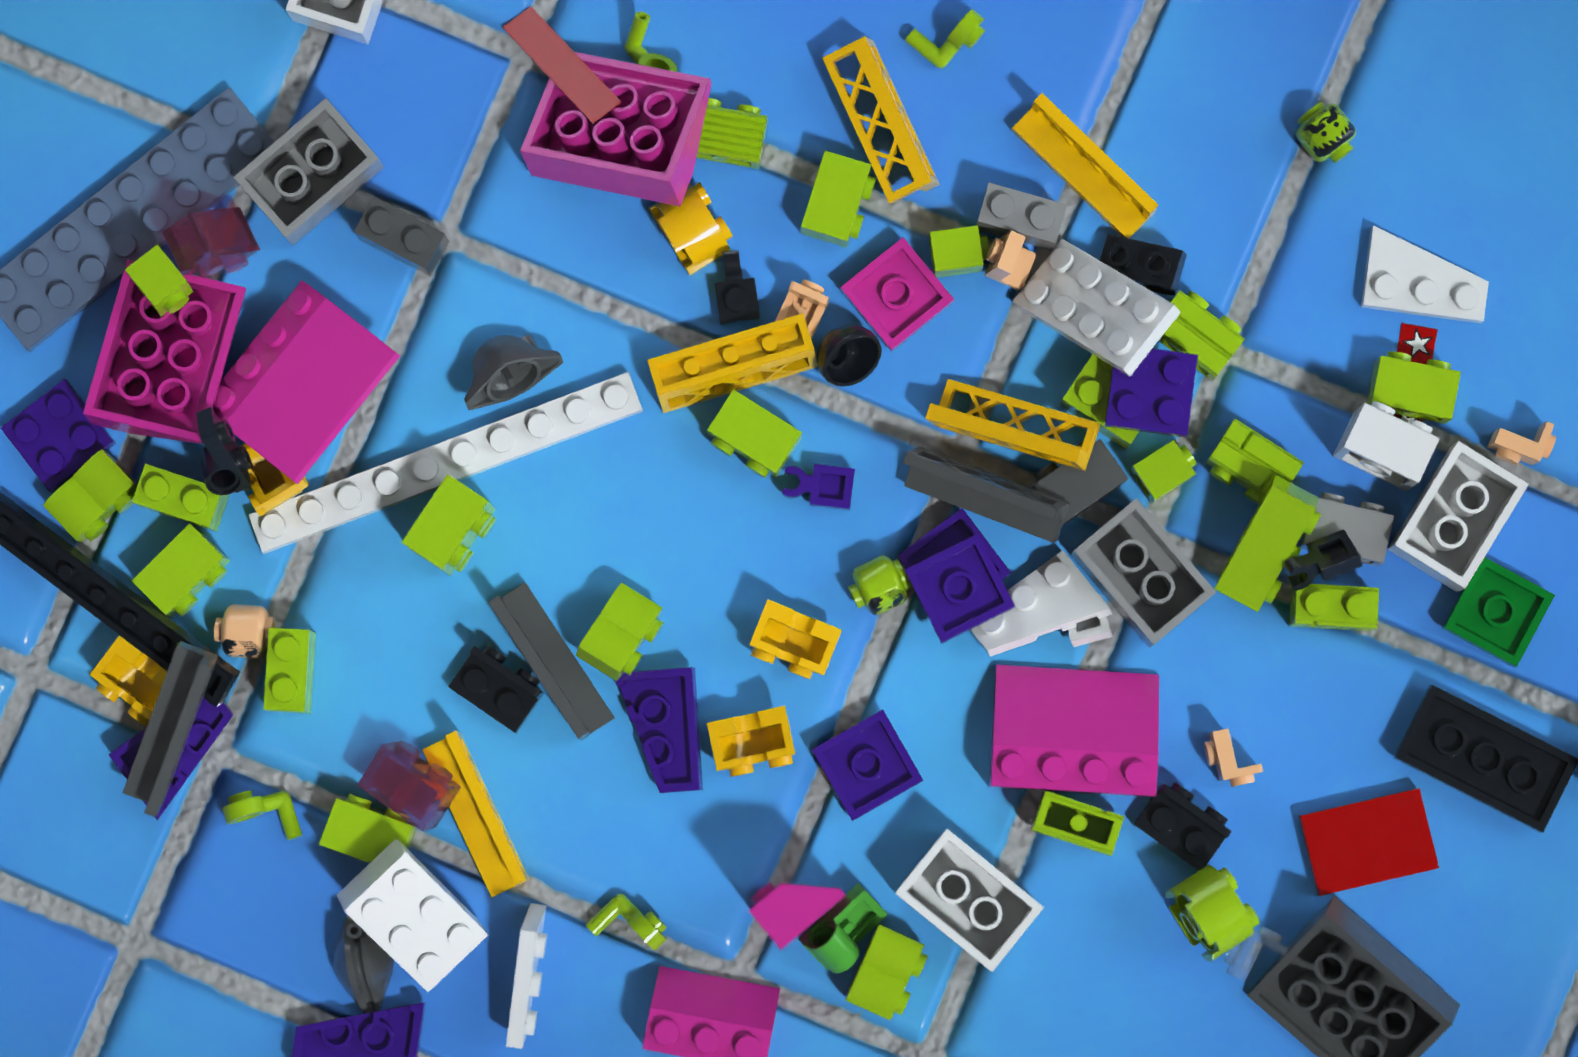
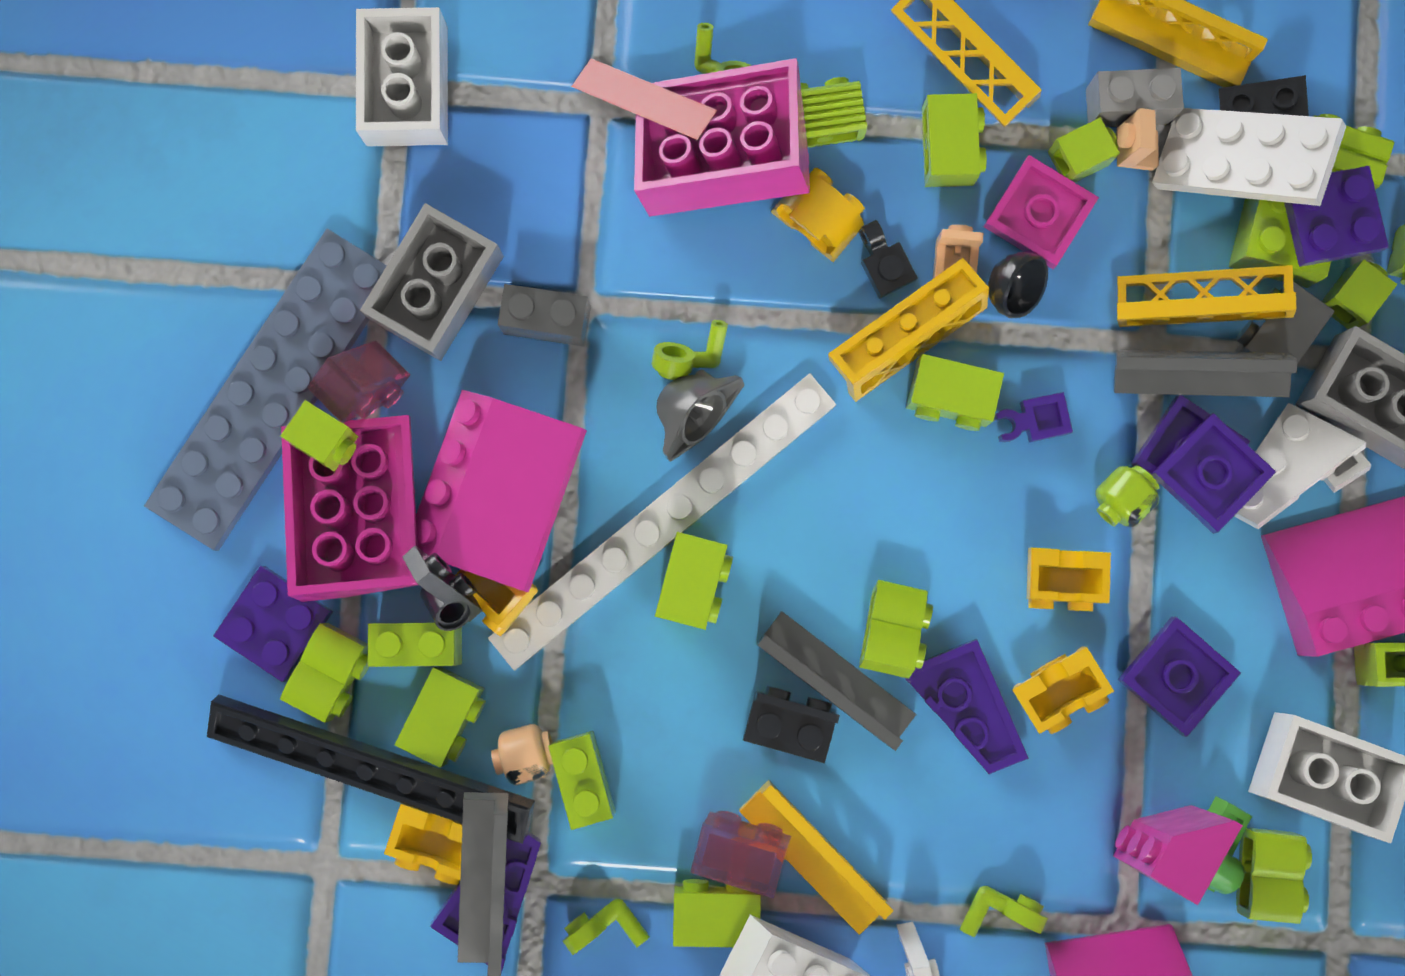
camera: 25 degrees left, 0 degrees up
none -> lime plate [651,320,728,380]

